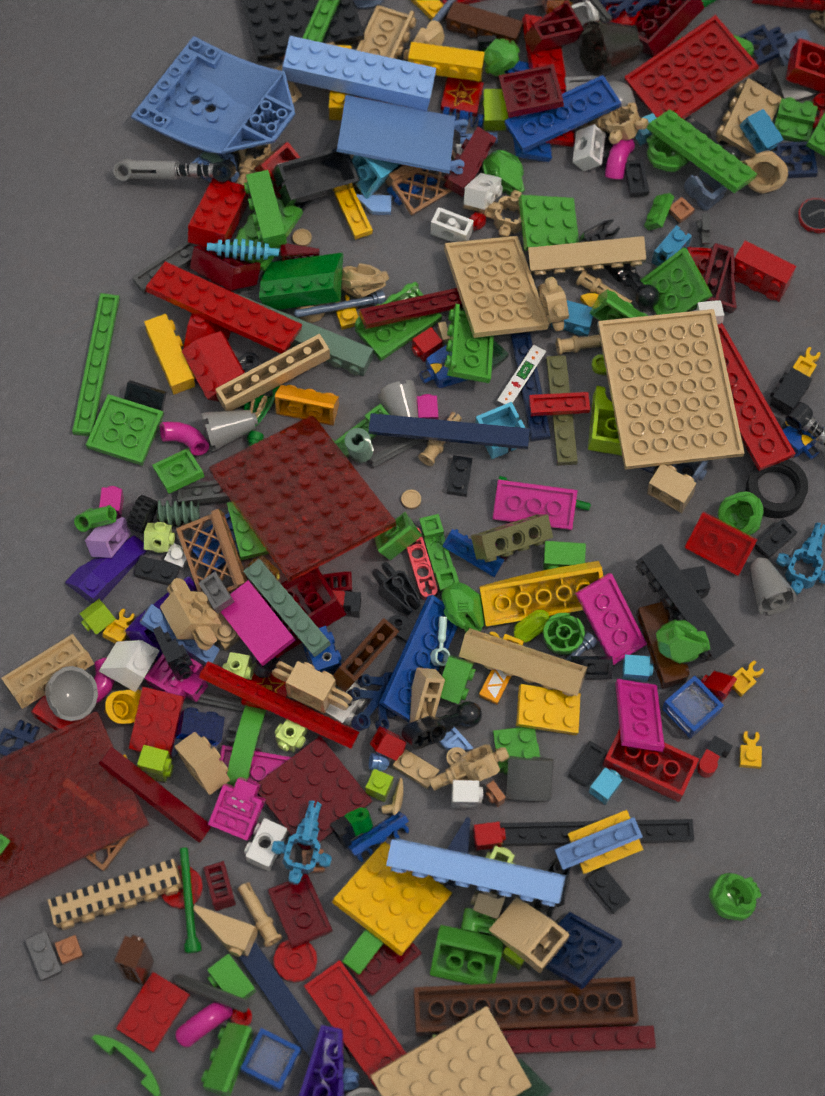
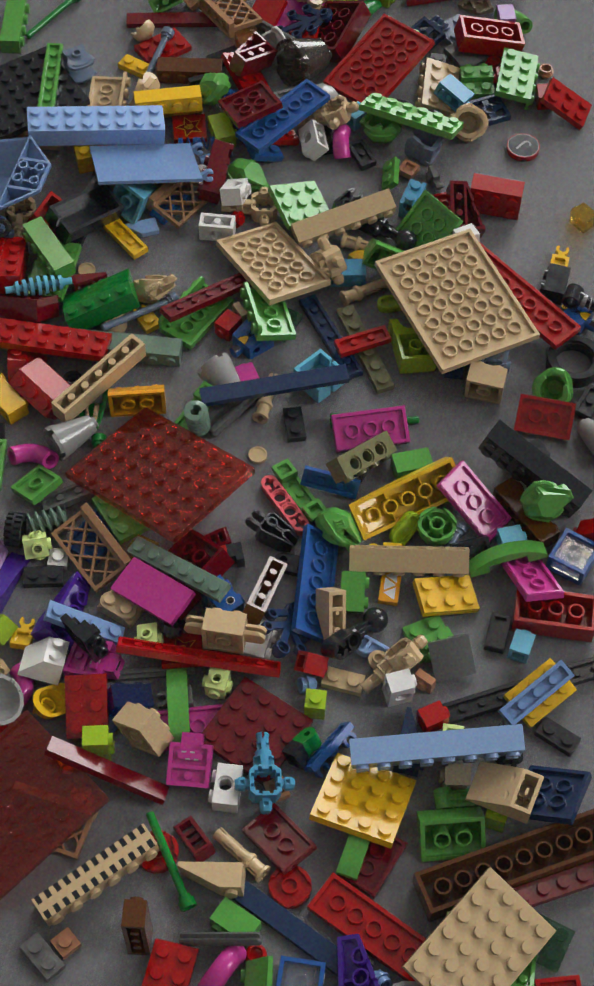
camera: 15 degrees left, 10 degrees down
tan brick [160,578,221,650] -> none
flat silver plate [199,572,235,614] -> none
bright green slope [374,512,422,560] -> none
tan bar [382,778,403,815] -> none
light aqua piece [430,616,450,667] -> none
white sticker [498,345,546,404] -> none
none -> bright green slope [469,540,548,578]

